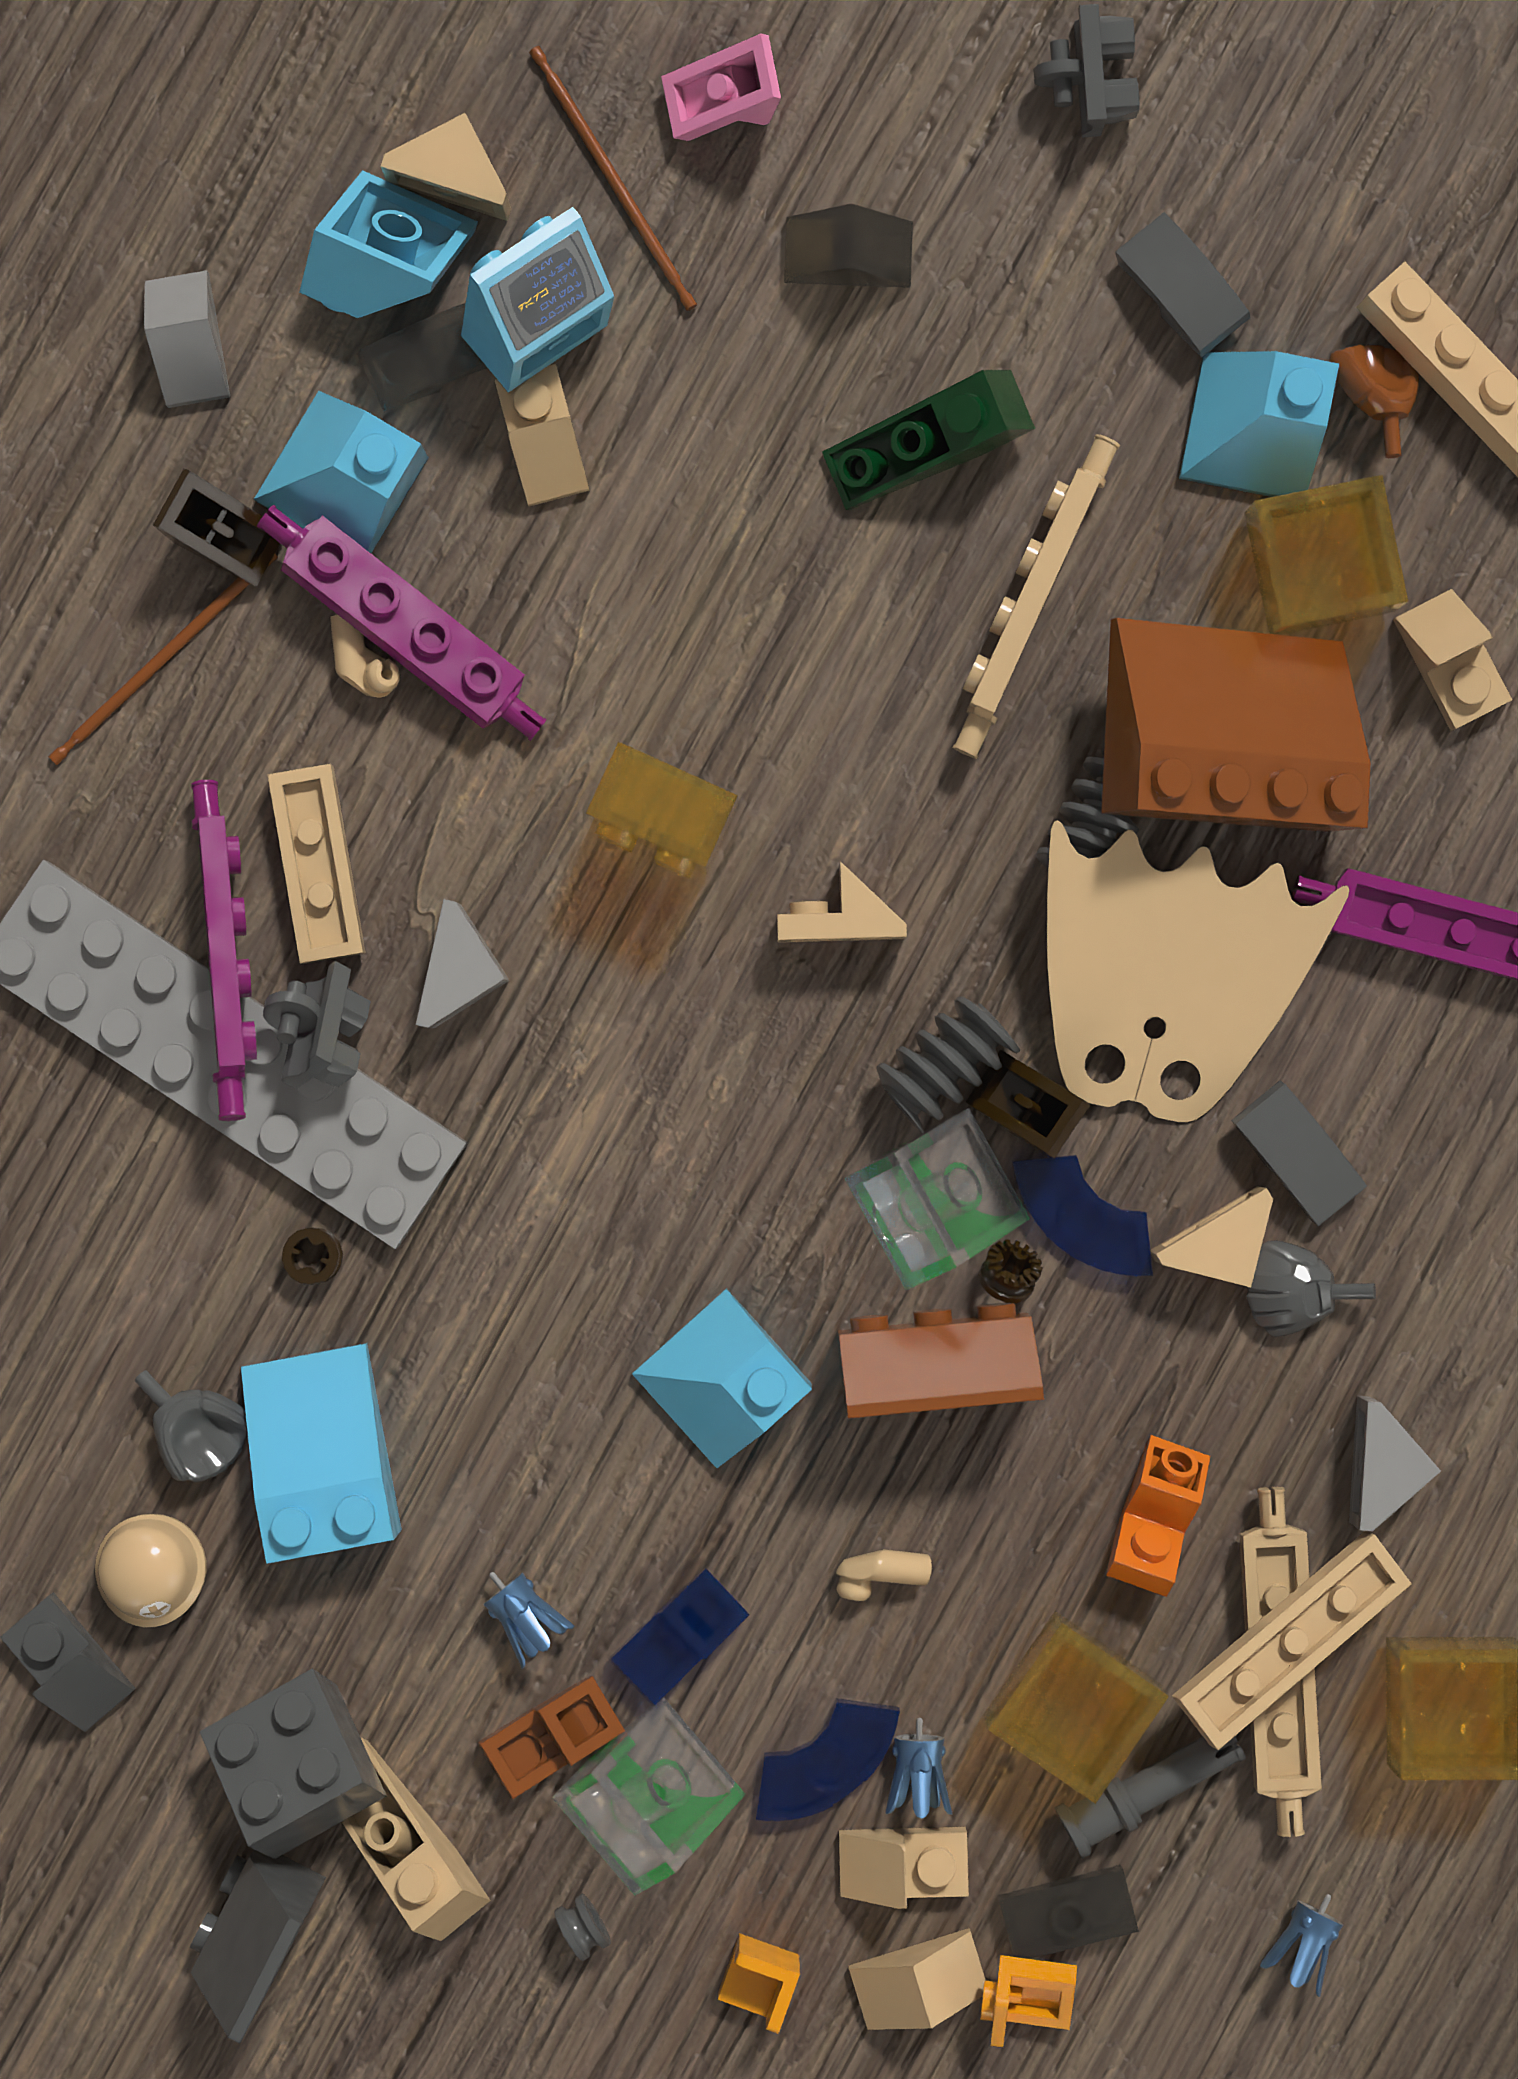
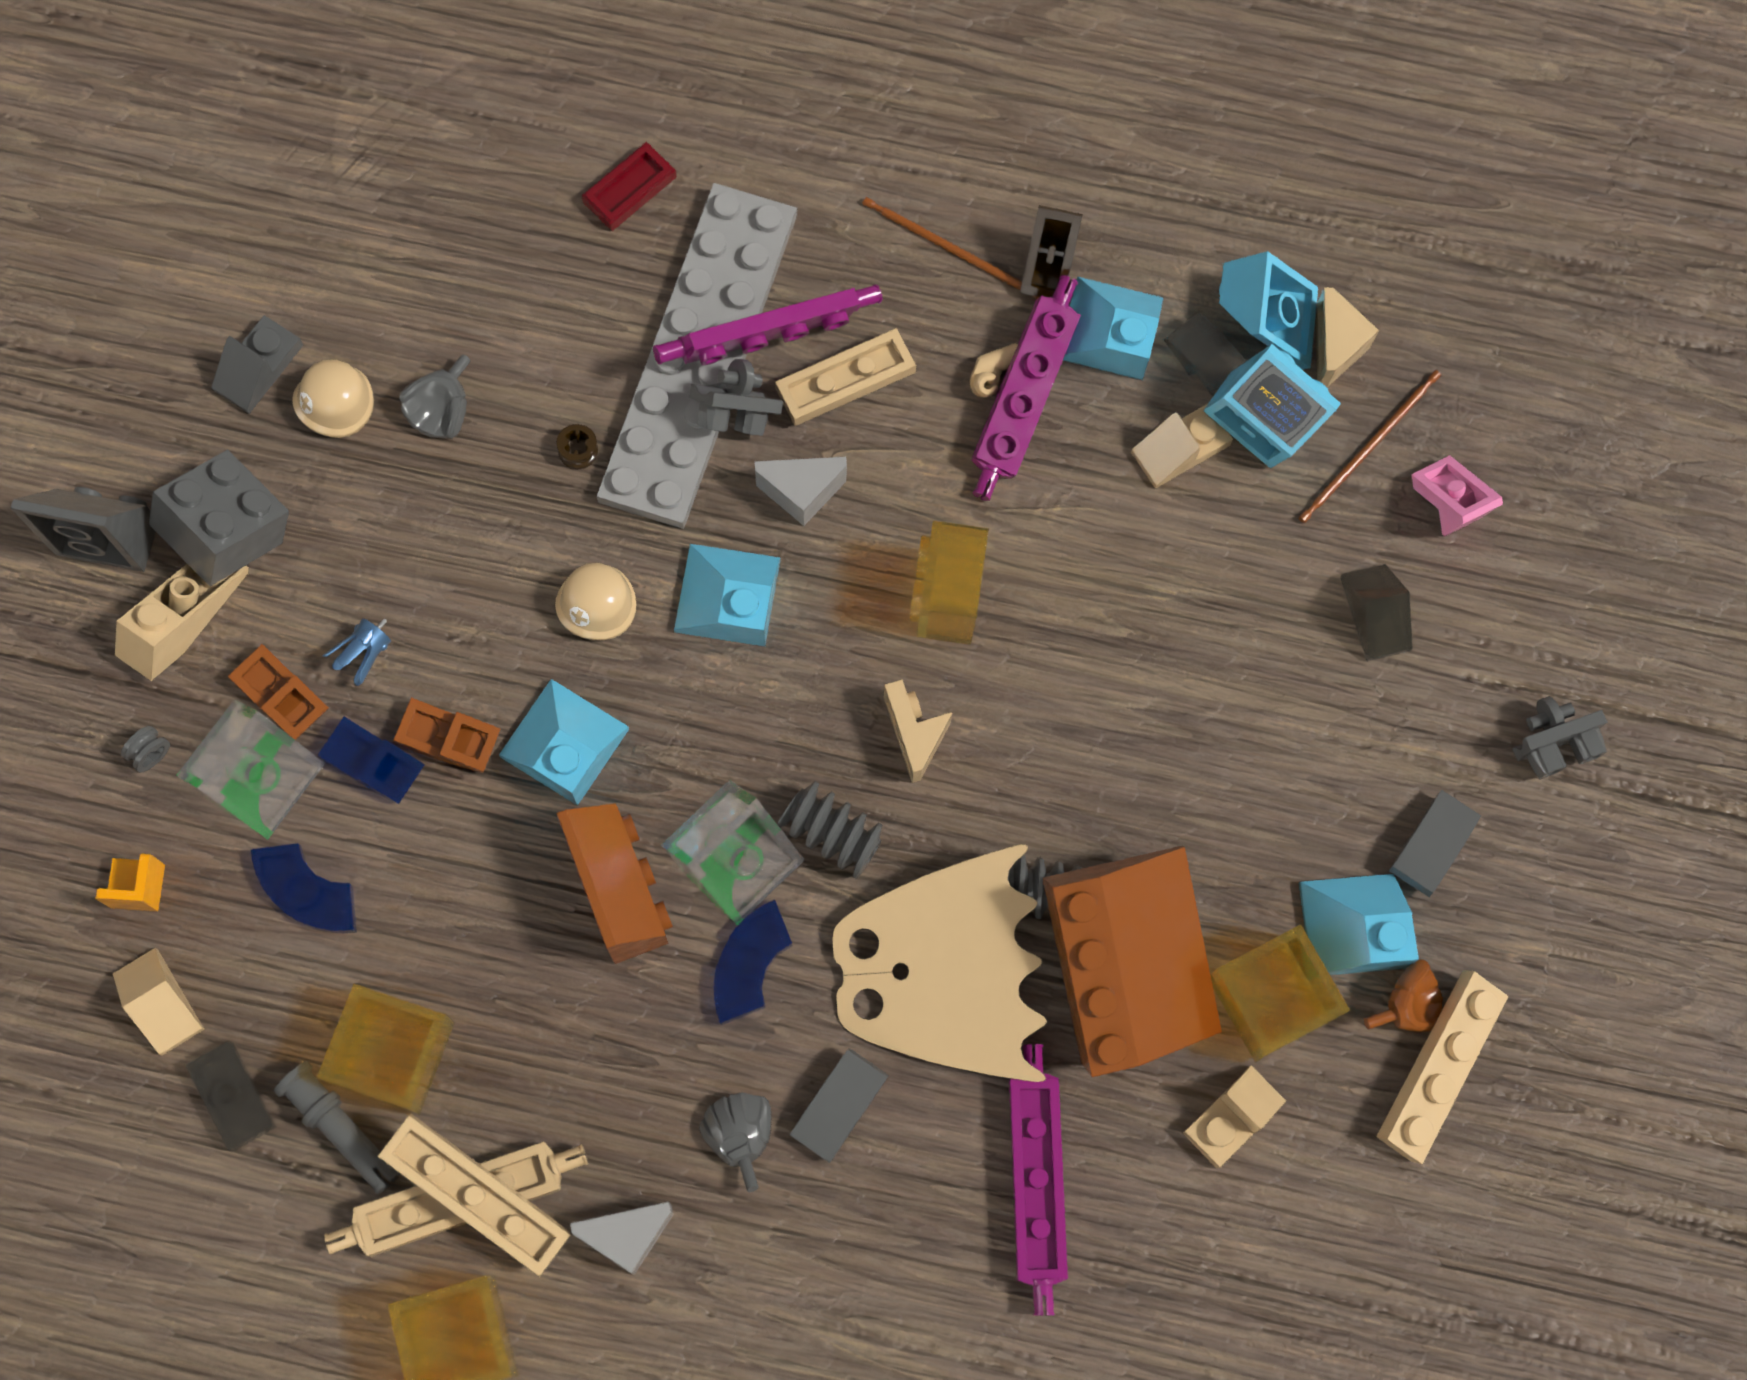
camera: 70 degrees right, 15 degrees down
light grey slope [144,270,230,408] -> none
medium azure slope [241,1343,402,1564] -> none
dark green slope [822,370,1035,510] -> none
tan arm [836,1549,932,1601] -> none
tan slope [839,1827,969,1909] -> none
flat silver piece [885,1718,953,1819] -> none
tan plate [952,434,1120,759] -> none
dark brown slope [966,1050,1090,1159] -> none
dark brown bush [978,1239,1043,1303] -> none
light orange bracket [980,1955,1077,2047] -> none
orange slope [1106,1435,1211,1597] -> none
tan slope [1149,1186,1273,1287] -> none
flat silver piece [1260,1894,1344,1997] -> none
none -> dark orange slope [393,697,501,773]
none -> tan helmet [555,563,636,641]
none -> medium azure slope [674,544,780,646]

